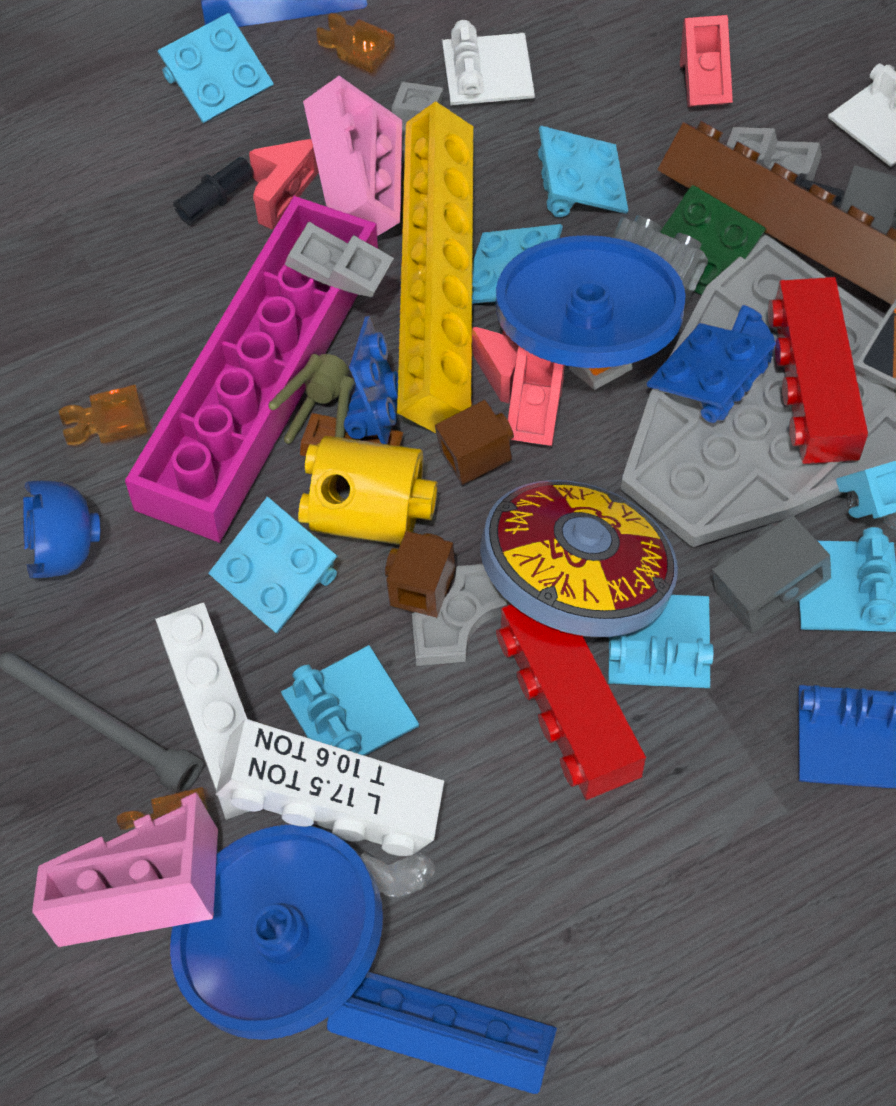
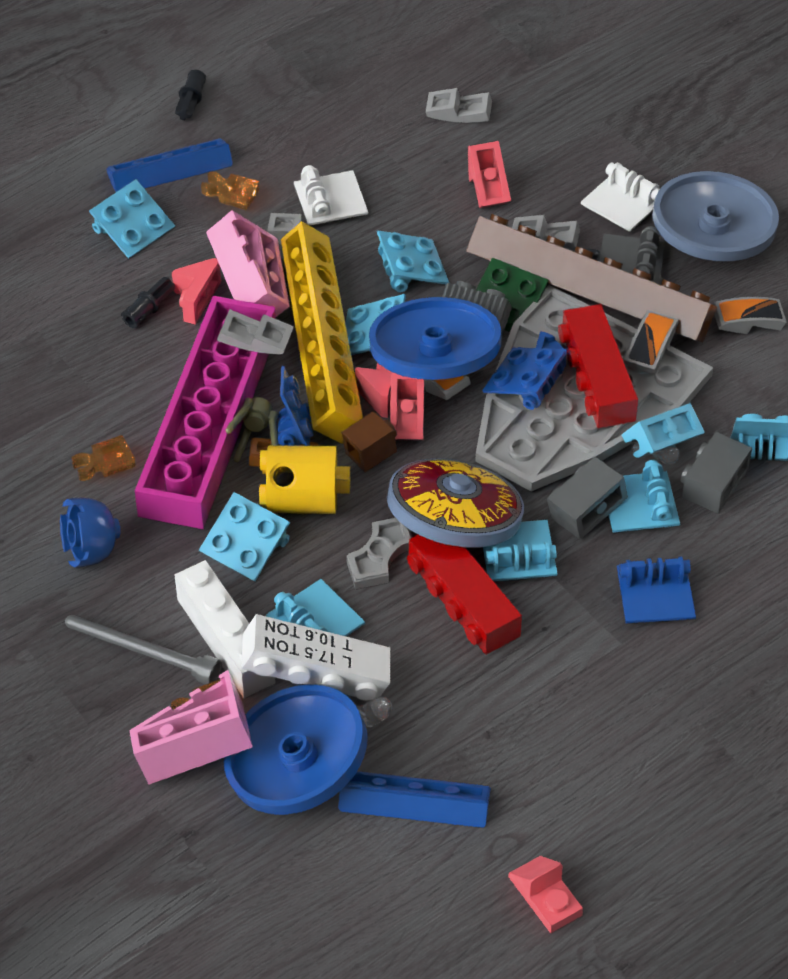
camera: 10 degrees left, 10 degrees down
reddish brown brick [385,531,455,618] -> none

